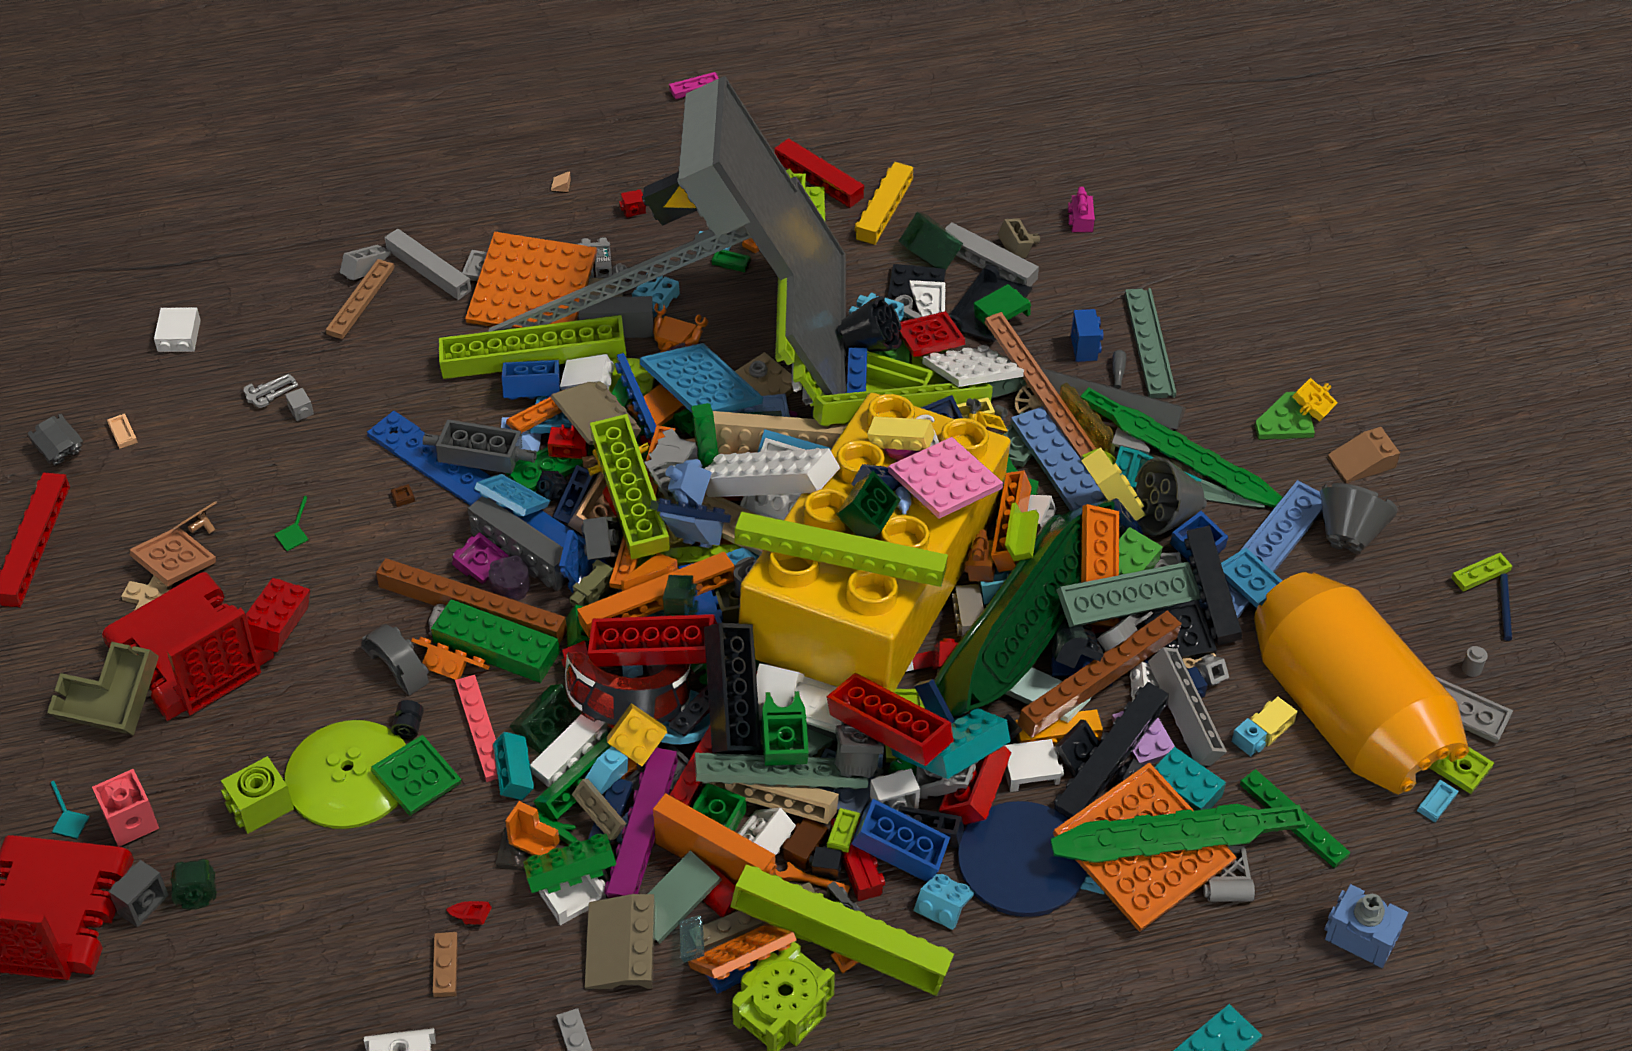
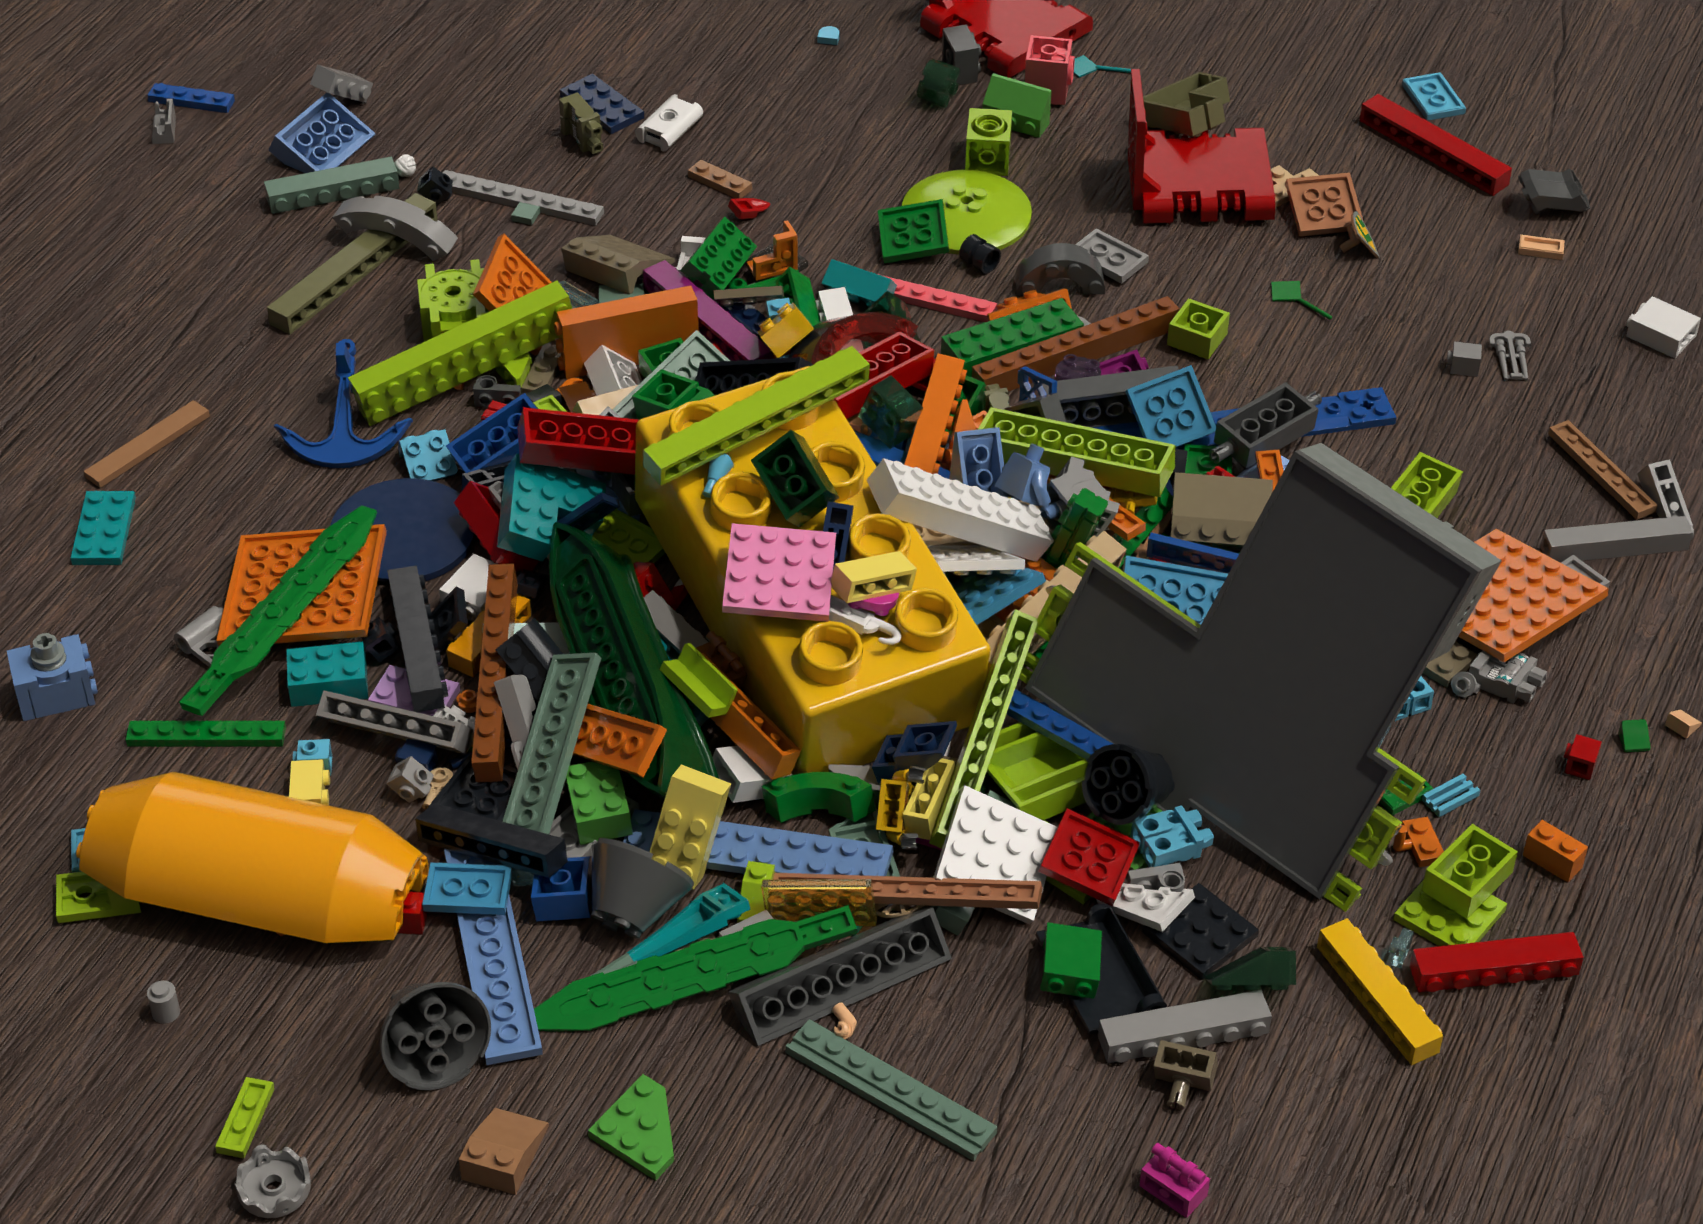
camera: 130 degrees right, 5 degrees down
red brick [246,578,310,652] -> none
reddish brown tile [391,484,416,507] -> none
dark blue plate [650,498,731,523] -> none
blue brick [1070,309,1103,362] -> none
dark blue tile [1111,498,1143,535] -> none
dark grey piece [1112,350,1127,389] -> none
yellow plate [1292,378,1338,422] -> none
light grey plate [1435,676,1513,744] -> none
dark blue bar [1500,574,1512,641] -> none
none -> light grey plate [235,1144,311,1218]
none -> blue piece [274,339,413,468]
none -> orange plate [456,690,478,713]
none -> medium azure tile [817,26,839,45]
none -> light nougat arm [832,1003,857,1040]
none -> bright green slope [982,73,1052,138]
none -> light grey plate [1075,228,1149,284]
none -> lime brick [1167,298,1230,359]
none -> clear light blue plate [1389,928,1413,968]
none -> green slope [1618,719,1651,752]

